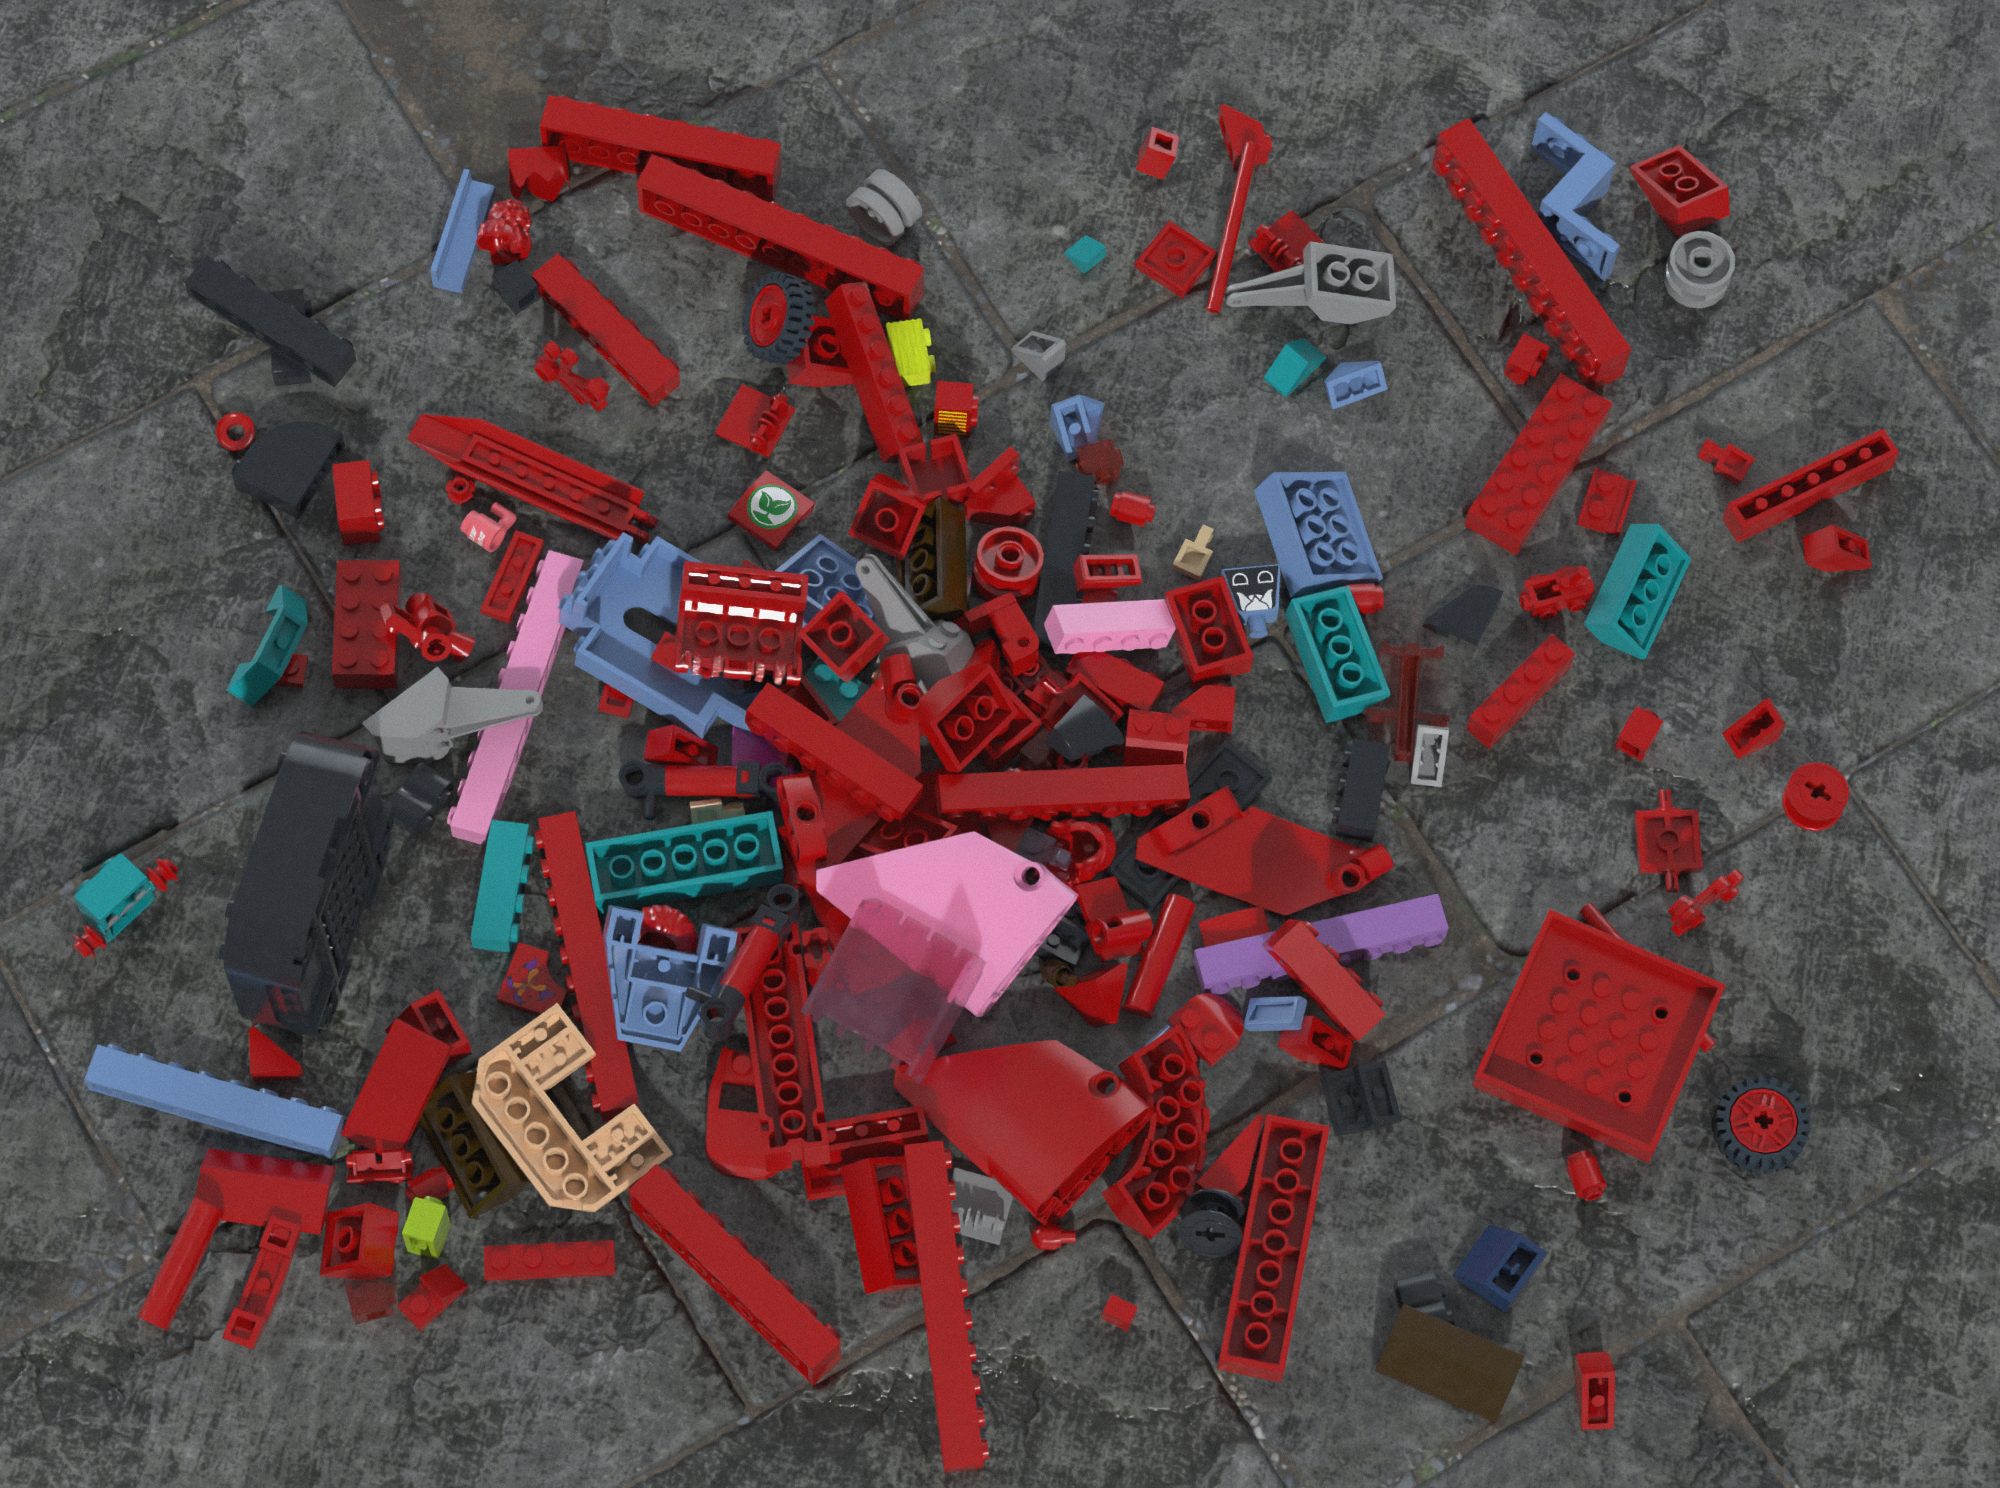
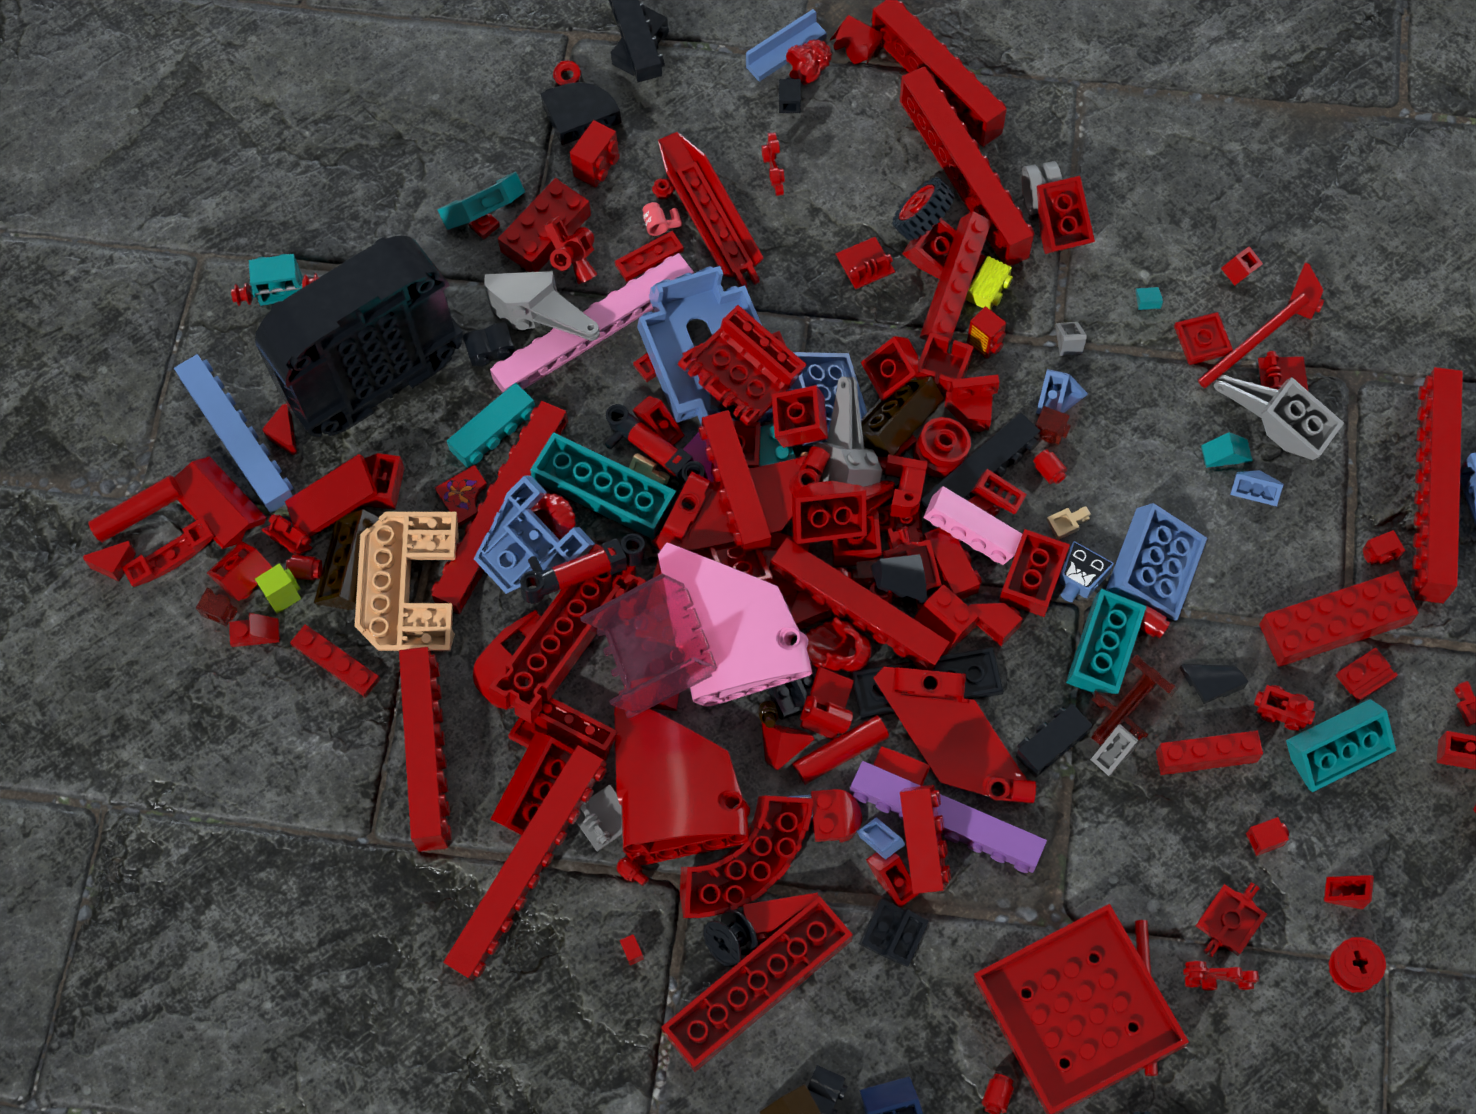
camera: 45 degrees right, 0 degrees up
red brick [531,253,680,407] -> none
slope [727,470,815,551] -> none
plate [1014,827,1073,871] -> none
none -> red slope [83,541,136,581]
none -> red slope [1037,176,1095,254]

